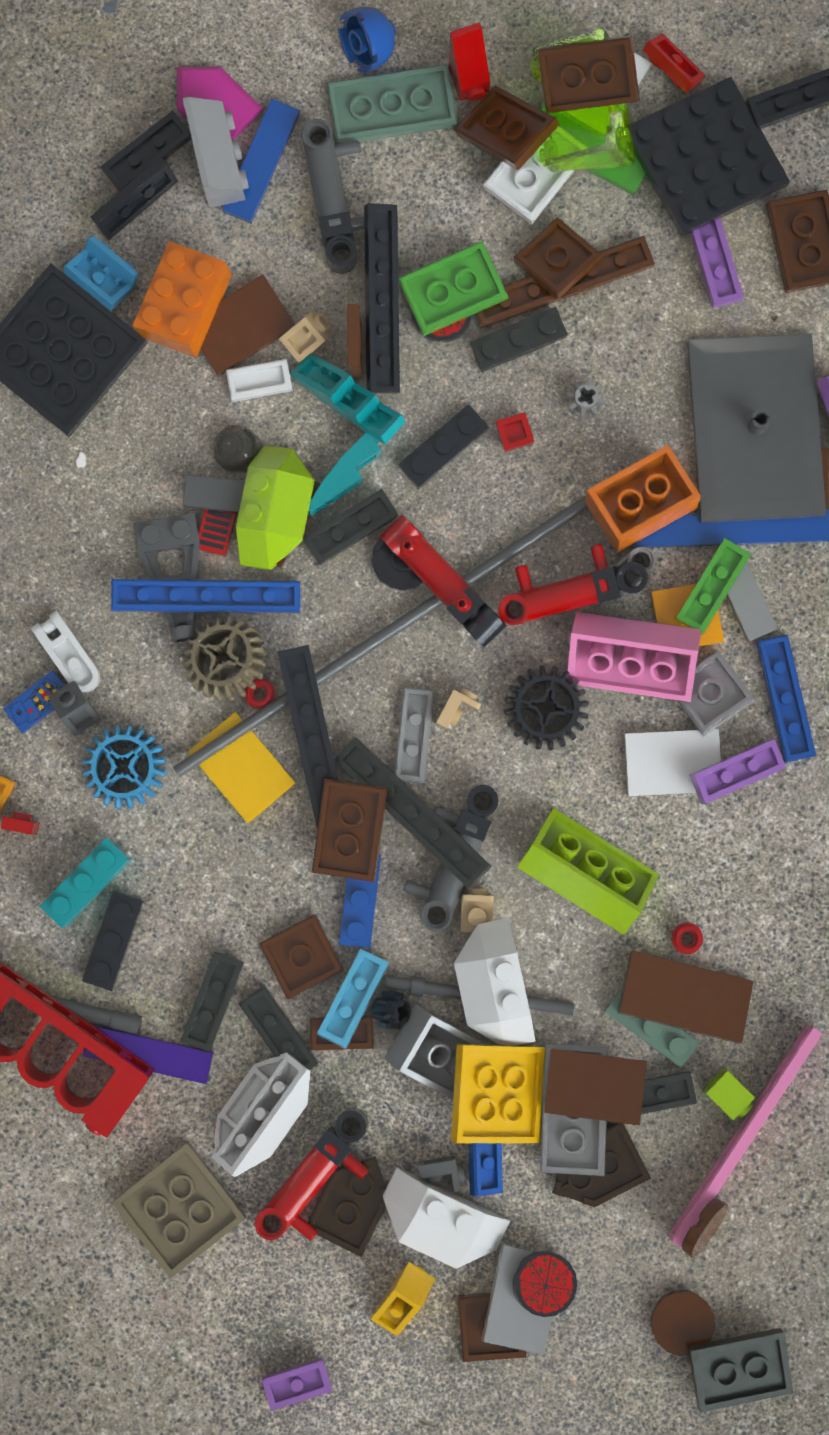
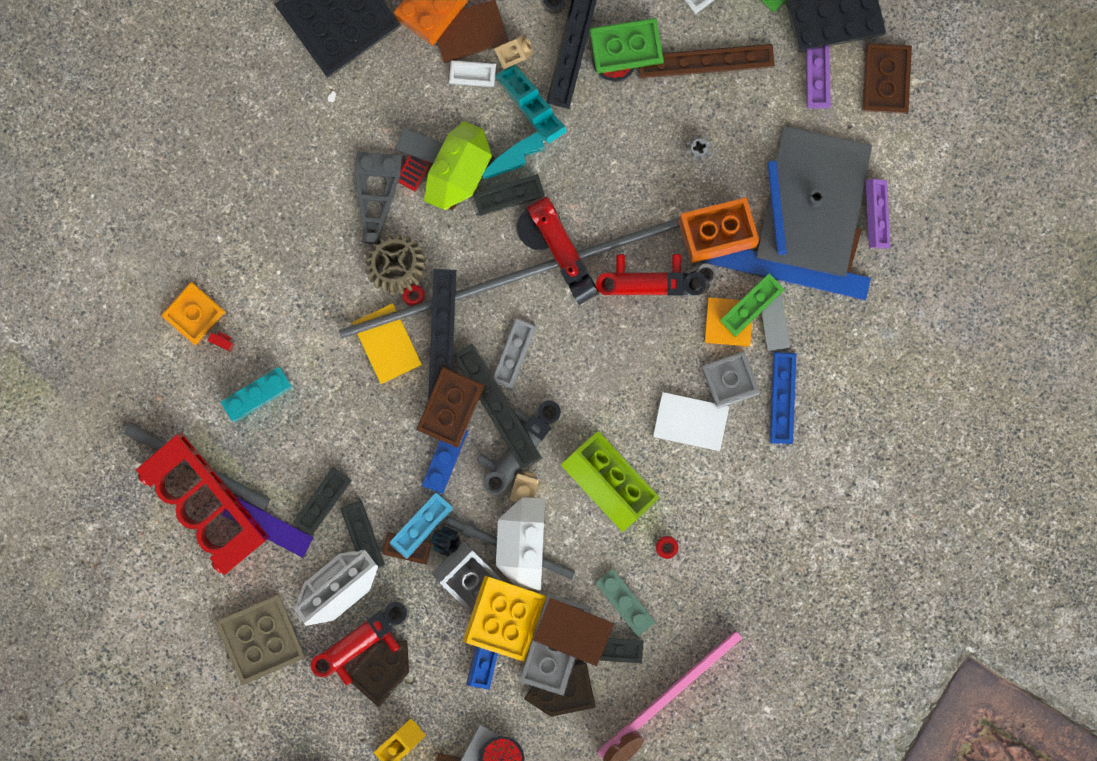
camera: 15 degrees right, 0 degrees up
blue tile [3,670,65,734] -> none
white plate [31,610,100,693] -> none
dark grey bracket [49,681,101,736] -> none
dark azure gear [82,725,167,809] -> none
black plate [82,891,144,991] -> none
blue tile [111,579,300,613] -> none
clear smoke hair [212,425,263,473] -> none
reddish brown tile [259,914,344,1000] -> none
reddish brown tile [347,303,362,380] -> none
white wedge [382,1167,510,1269] -> none
black plate [398,404,489,489] -> none
dark grey bracket [418,1156,466,1193] -> none
tan bracket [435,688,481,730] -> none
pearl dark grey plate [470,306,568,372] -> none
red plate [495,412,535,453] -> none
black gear [504,666,589,750] -> none
reddish brown tile [514,217,601,300] -> none
bright pink slope [567,612,701,702] -> none
reddish brown tile [618,951,754,1044] -> none
medium lavender plate [689,739,786,804] -> none
lime brick [702,1067,755,1120] -> none
none -> blue tile [767,161,787,255]

